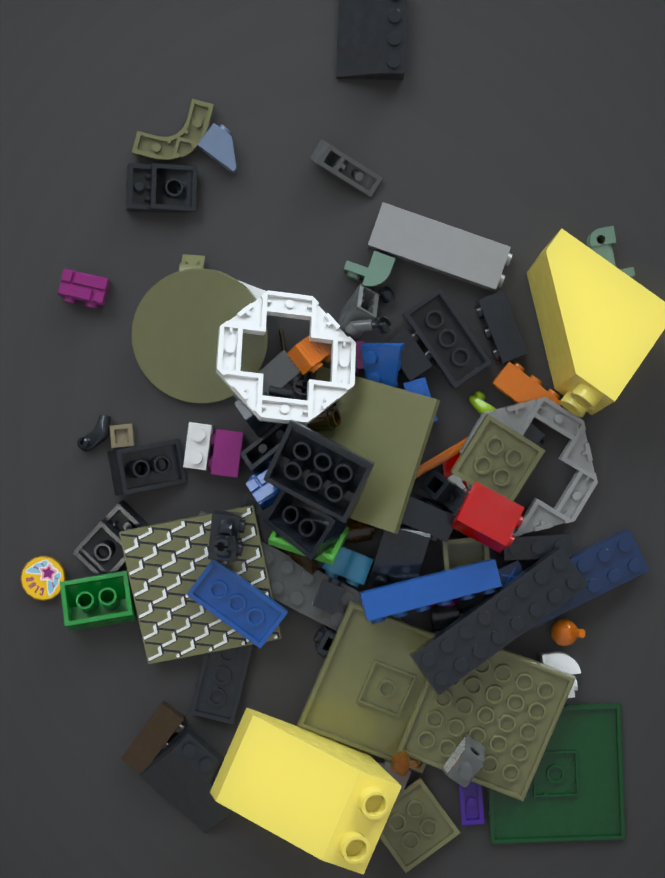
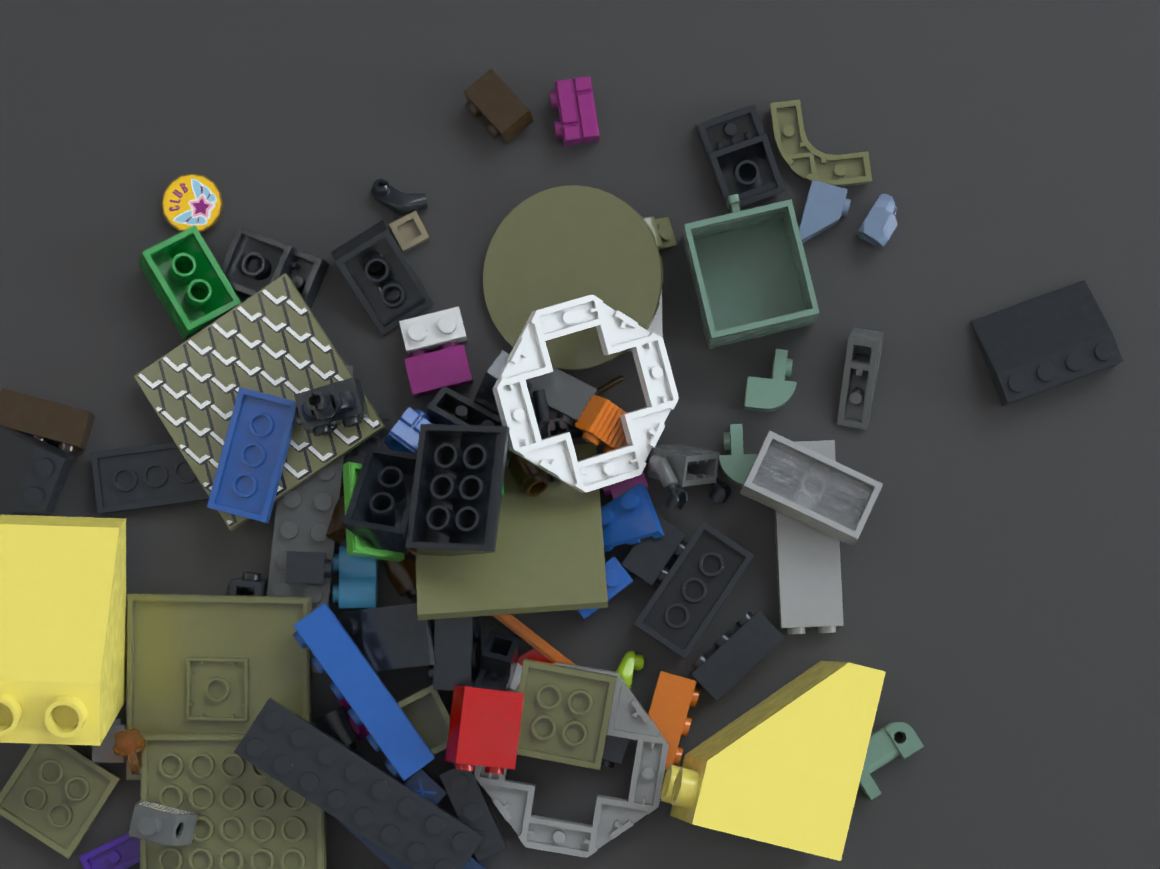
camera: 70 degrees right, 5 degrees down
none -> dark brown brick [463,69,534,144]
none -> sand green piece [681,194,820,349]
none -> clear brick [740,430,883,546]
none -> sand green brick [743,349,797,412]
none -> sand blue rock [856,194,898,249]

